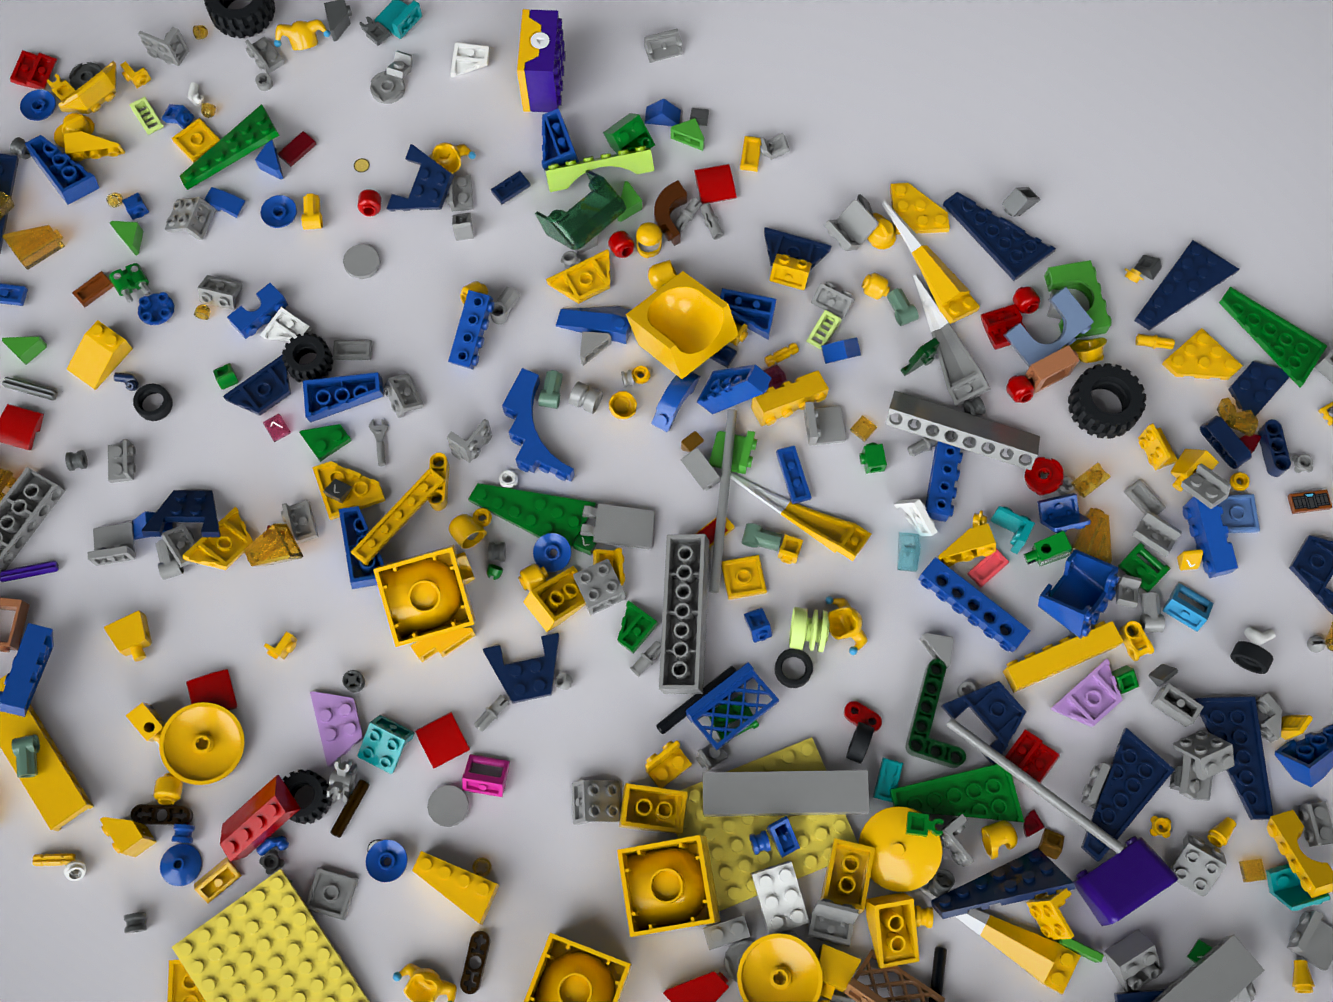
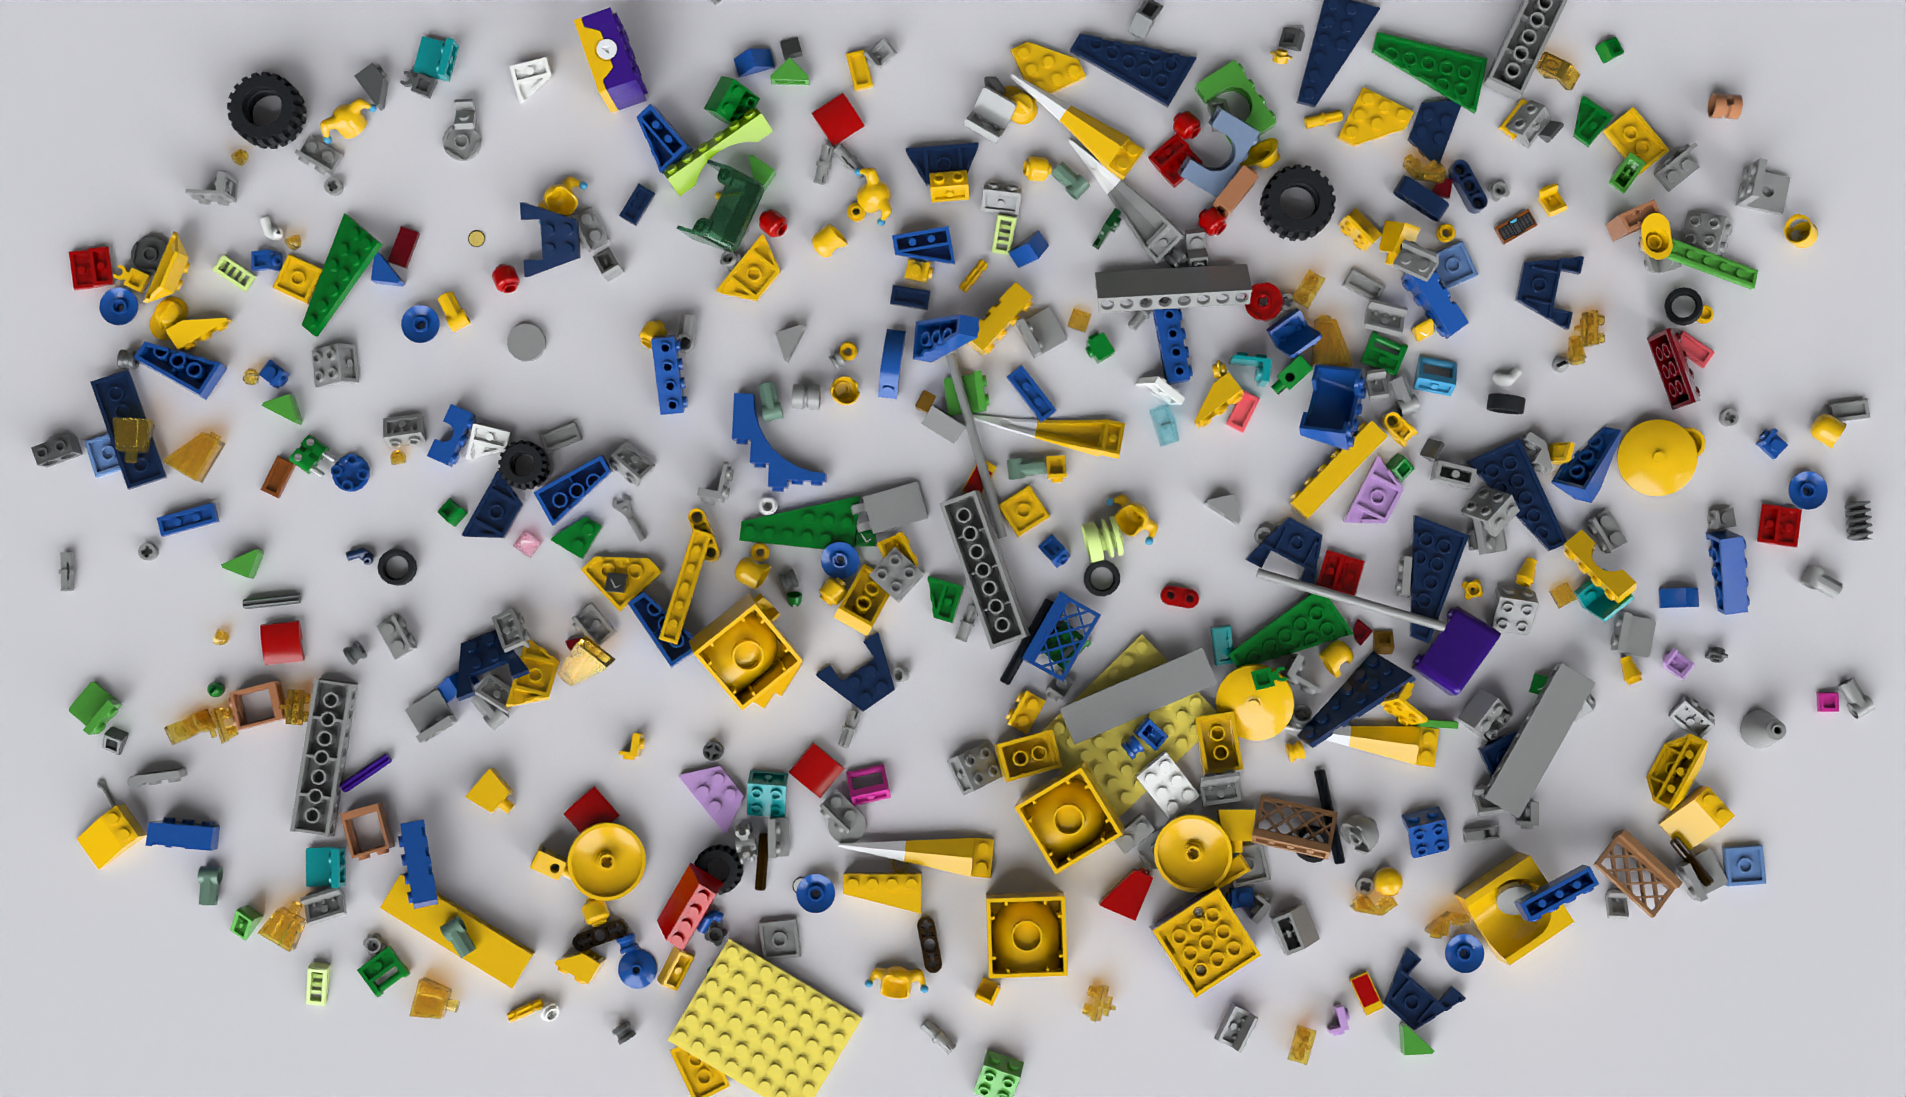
camera: 20 degrees left, 15 degrees up
yellow slope [67,320,133,390] -> none
yellow bracket [120,61,151,88] -> none
blue slope [204,187,245,218] -> none
blue wedge [556,306,632,344] -> none
yellow piece [626,271,739,379] -> none
yellow helmet [636,222,662,258] -> none
reddish brown arch [654,180,687,246] -> none
clear pink slope [763,365,787,389] -> none
black tyre [846,722,874,764] -> none
yellow slope [865,892,920,969] -> none
dark green beam [905,659,966,768] -> none
blue brick [918,557,1031,653] -> none
none -> light grey bracket [492,608,531,653]
none -> light grey bracket [767,817,789,858]
none -> light grey bracket [820,788,864,833]
none -> yellow plate [838,837,994,878]
none -> yellow plate [847,203,866,222]
none -> yellow piece [854,167,892,226]
none -> light grey slope [1185,228,1208,267]

